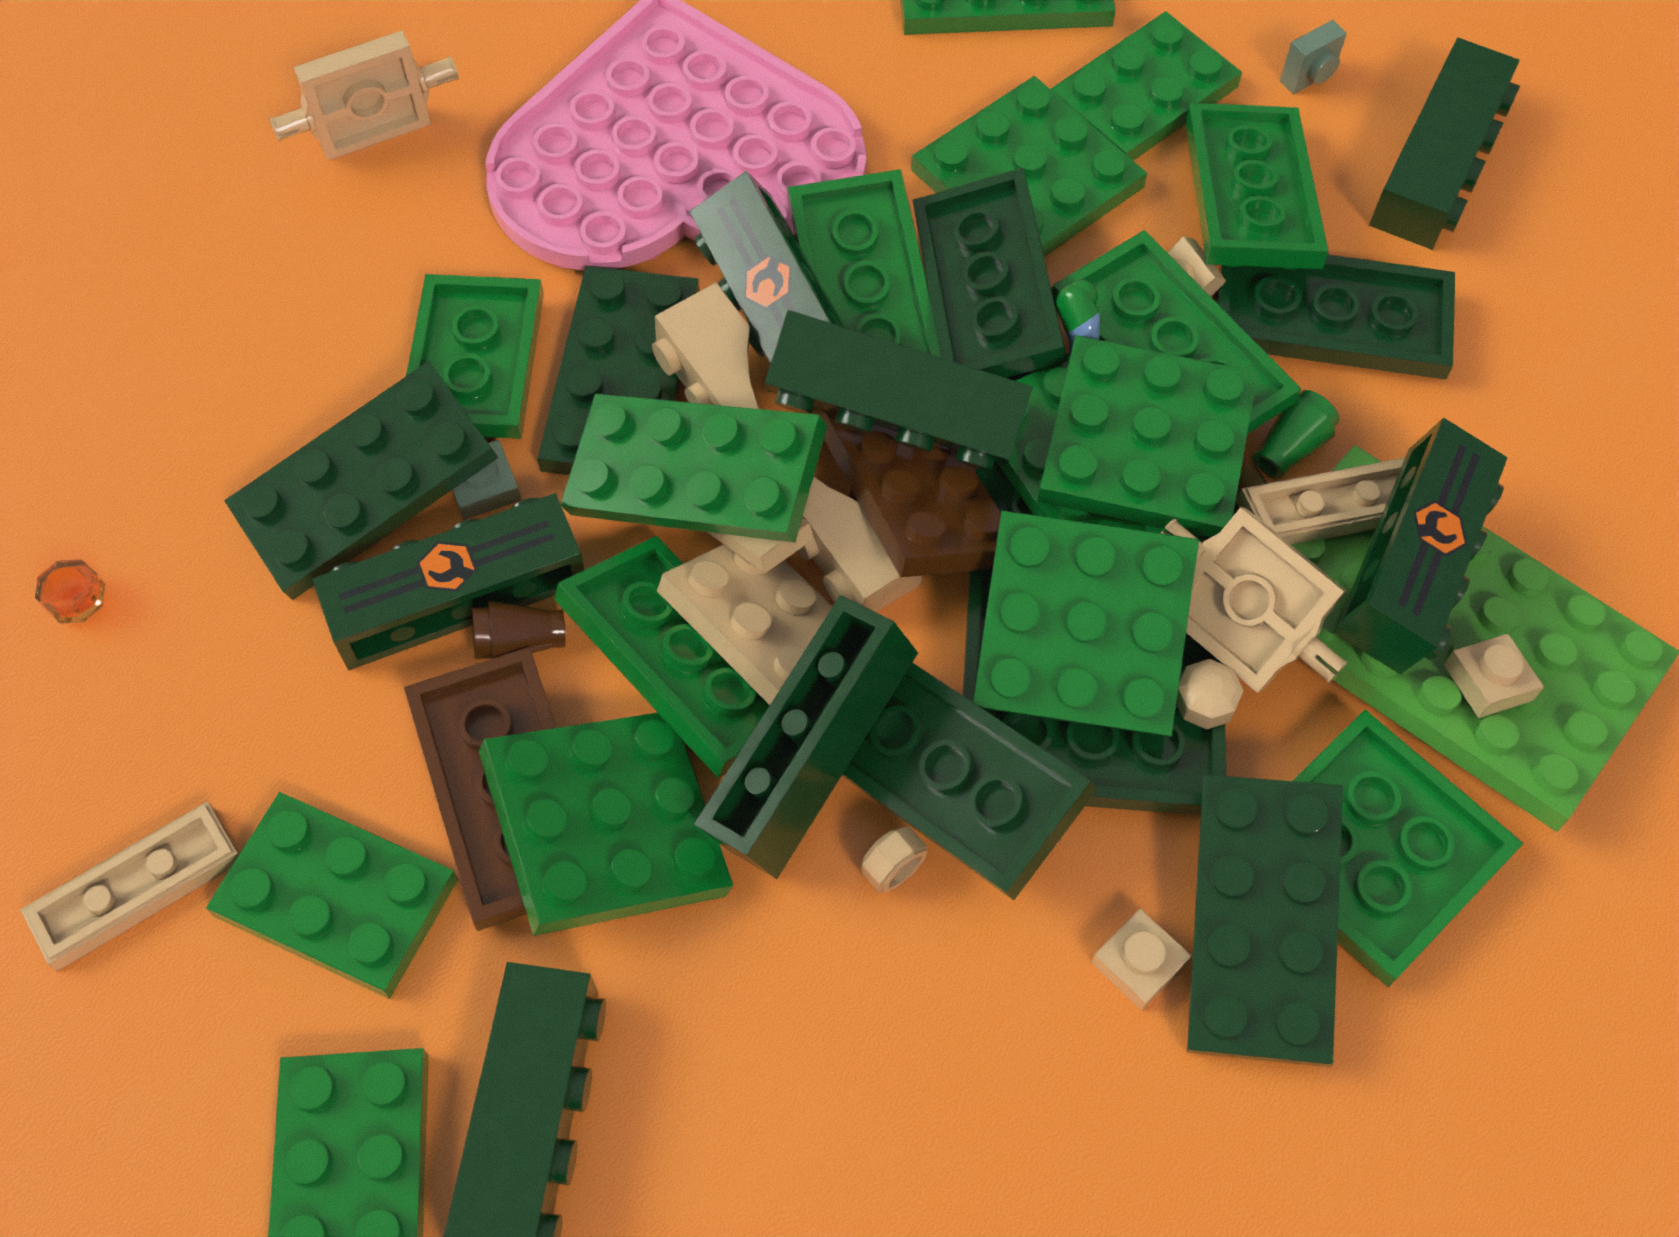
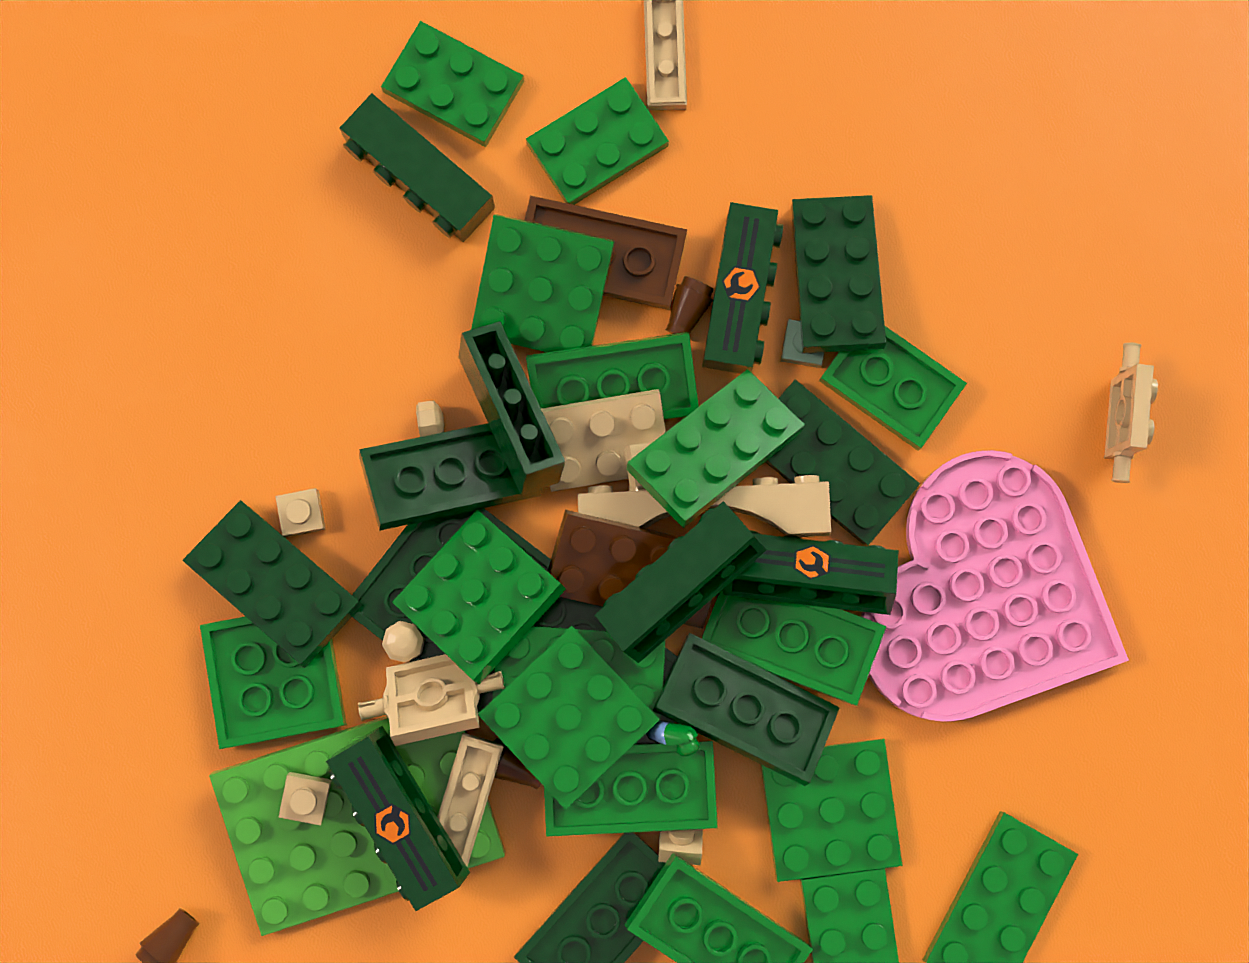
camera: 120 degrees right, 20 degrees up
clear orange tile [35,559,105,624] -> none
green cone [1253,390,1339,479] -> none

